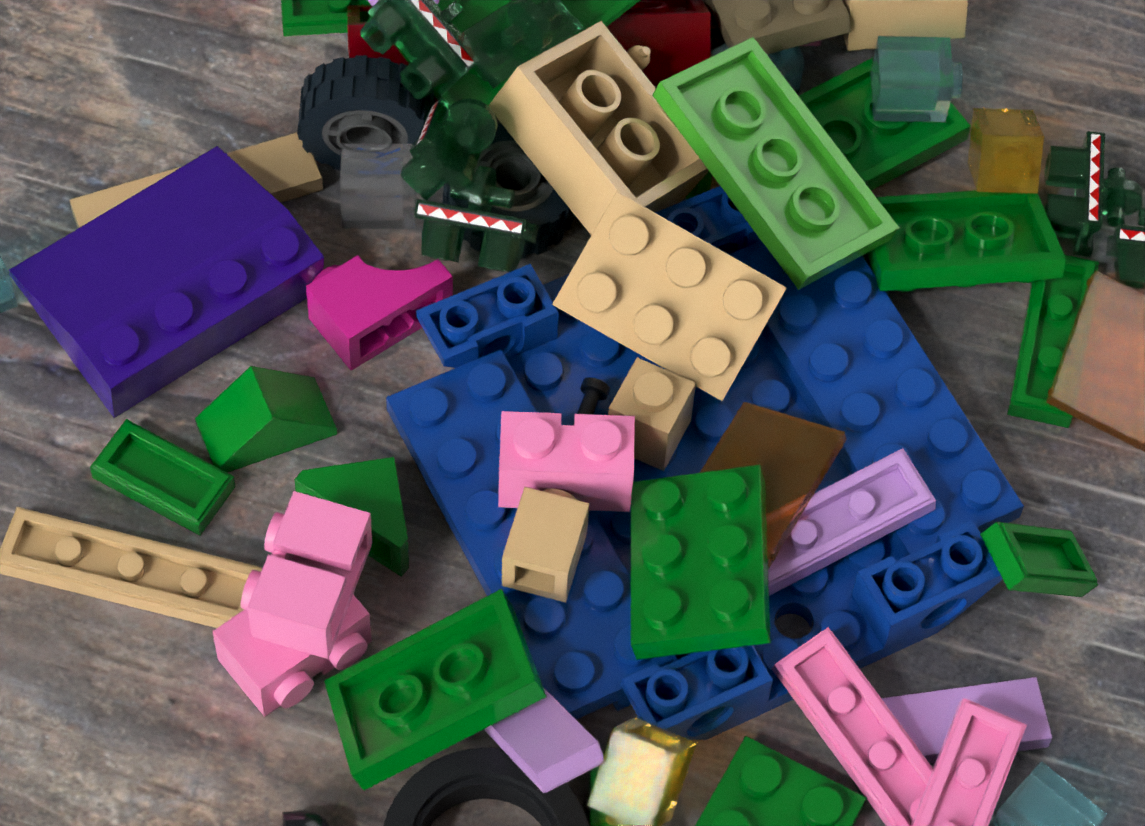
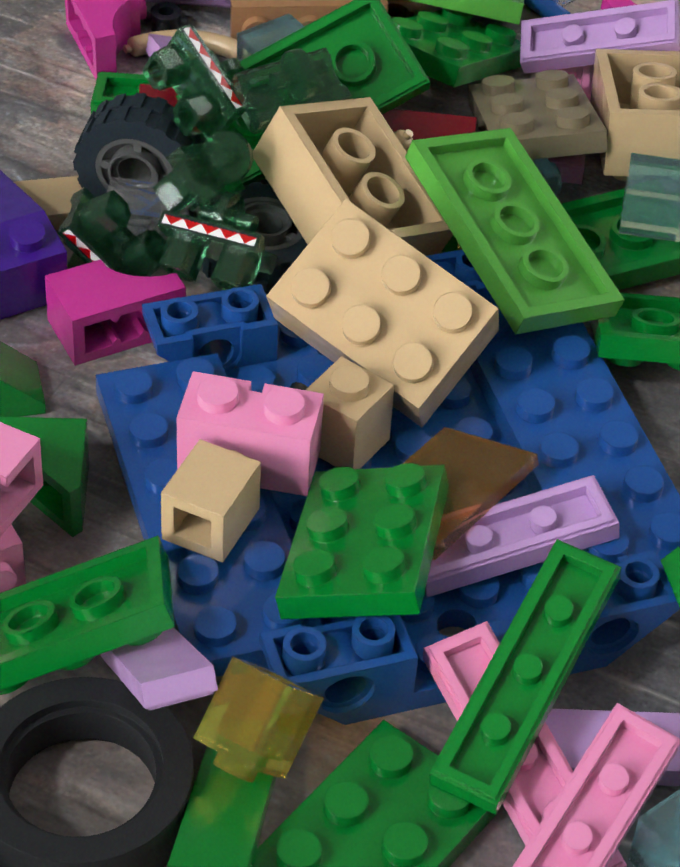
camera: 10 degrees right, 15 degrees down
none -> clear green hips [57,187,170,276]
none -> green tile [429,539,621,815]

